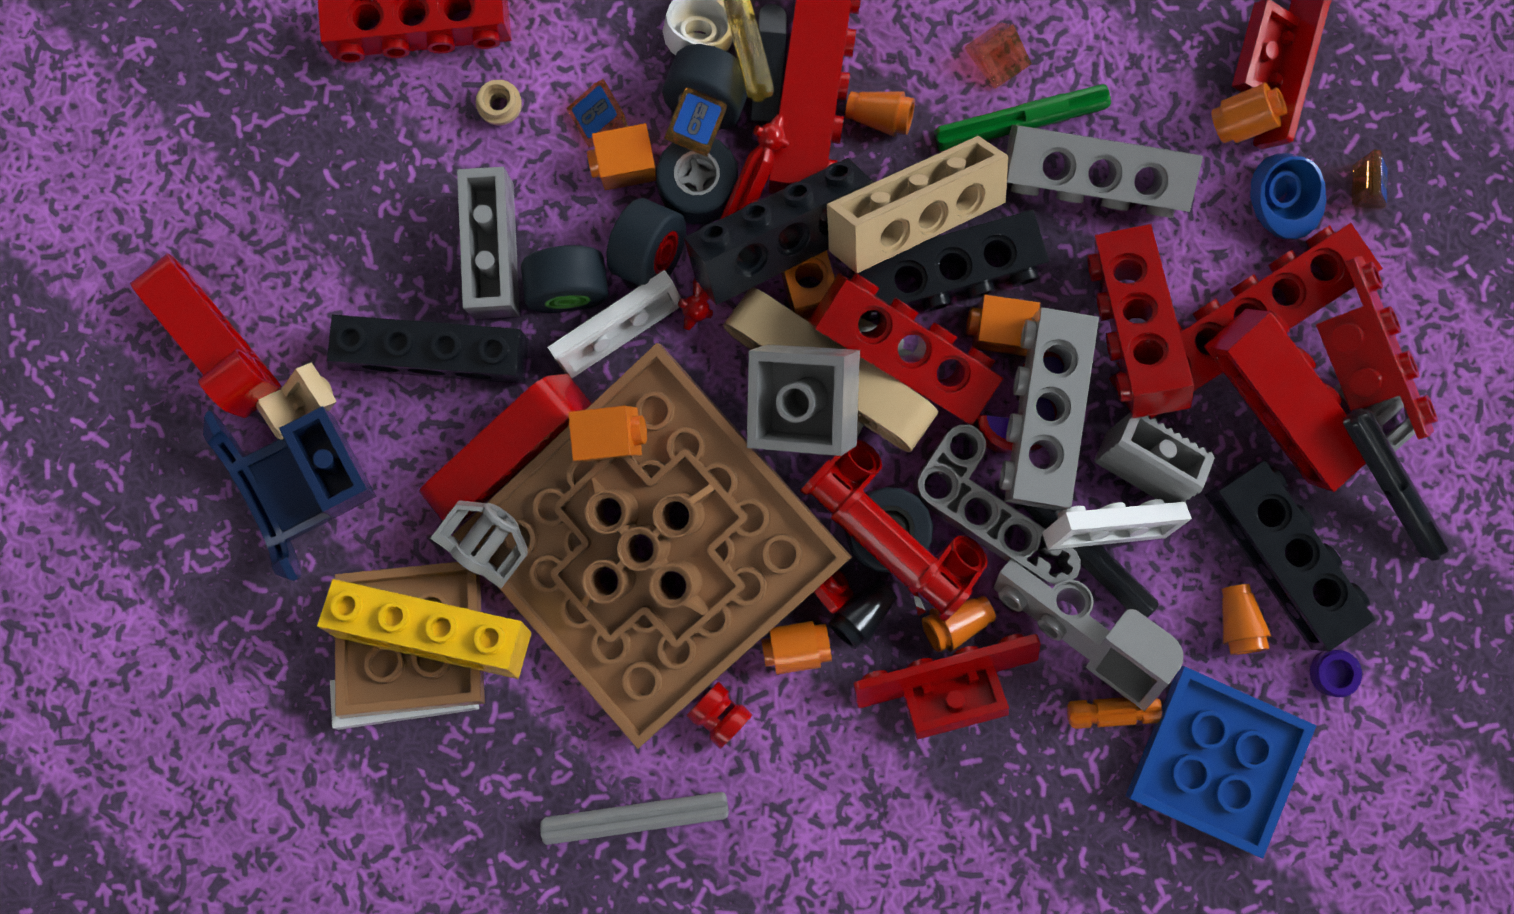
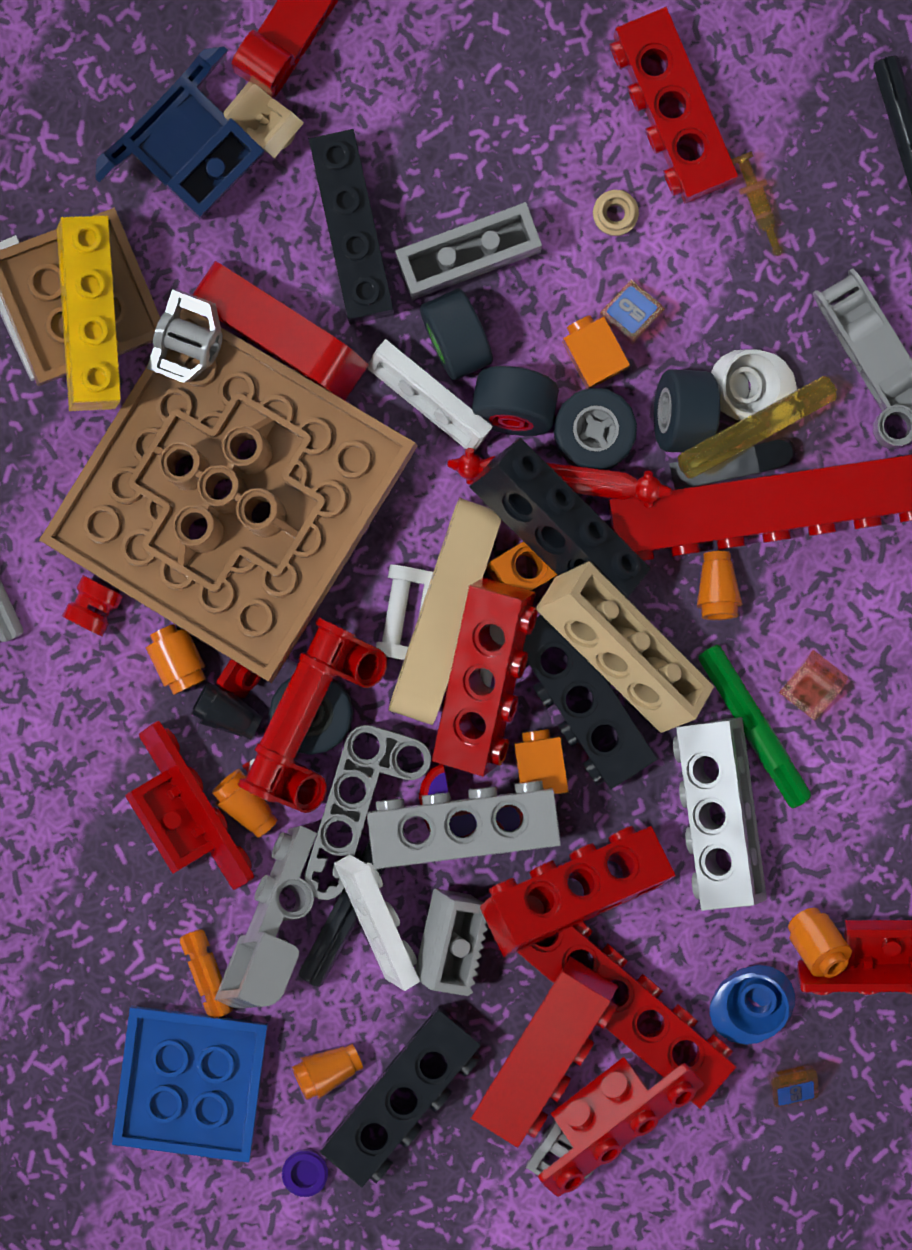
camera: 80 degrees right, 5 degrees up
orange brick [568,405,647,461] -> none
slope [664,87,727,157] -> none
light grey brick [747,344,860,456] -> none
black axle [1343,408,1449,561] -> none

